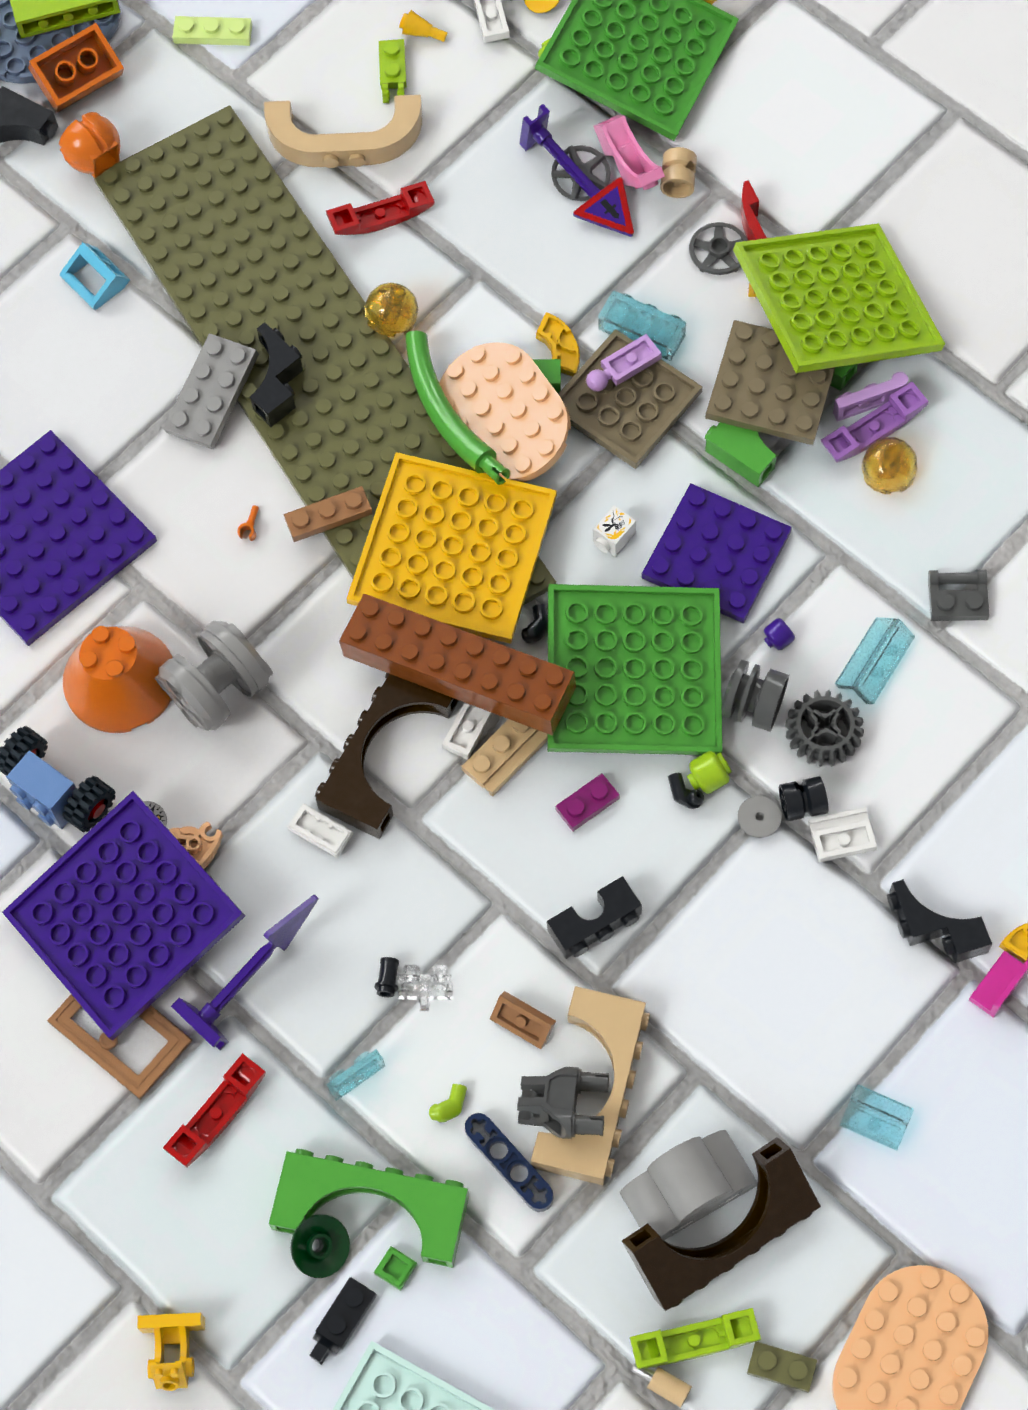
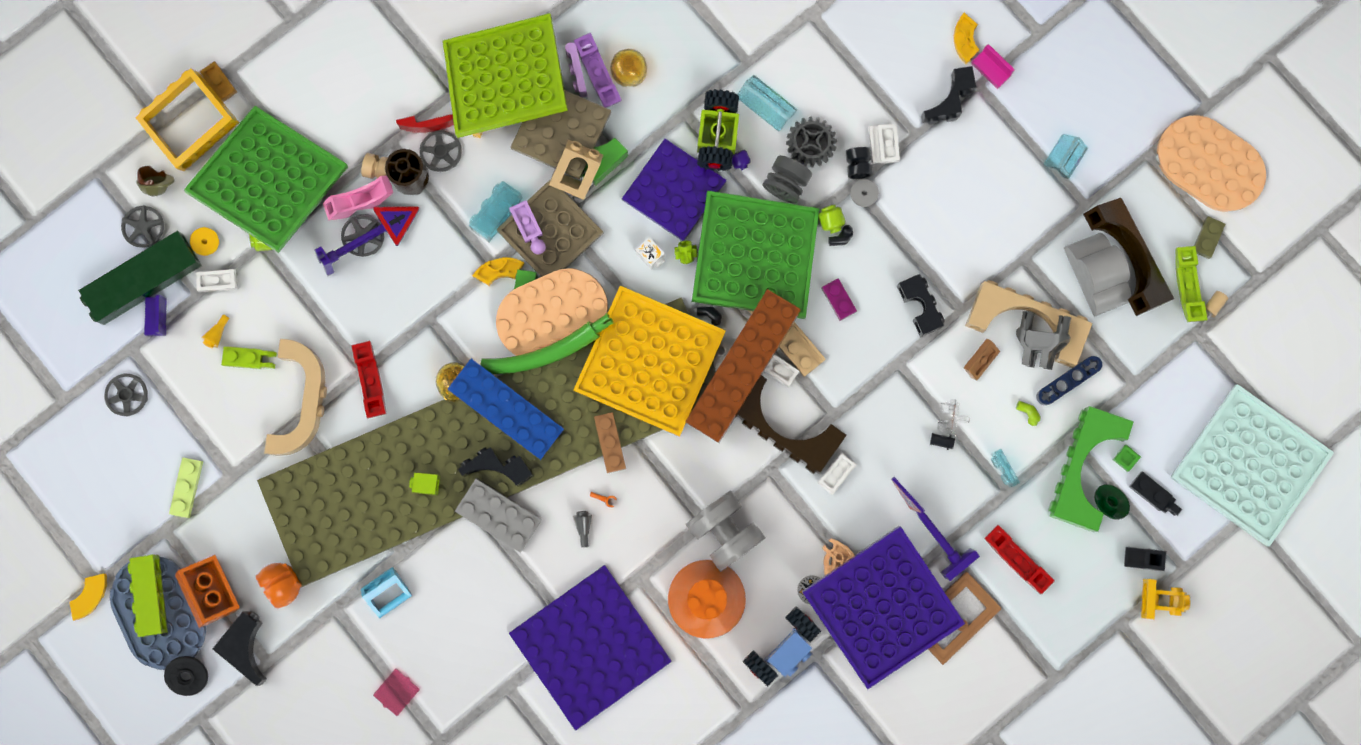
camera: 85 degrees left, 15 degrees up
dark grey plate [928,569,990,621] -> none
none -> dark brown cylinder [385,149,429,195]
none -> lime brick [409,473,440,495]
none -> blue plate [448,358,564,460]
none -> tan panel [549,140,603,200]
none -> dark grey cone [573,511,592,547]
none -> lime gear [674,240,698,264]
none -> brick [697,89,739,171]
none -> black brick [1124,547,1167,571]

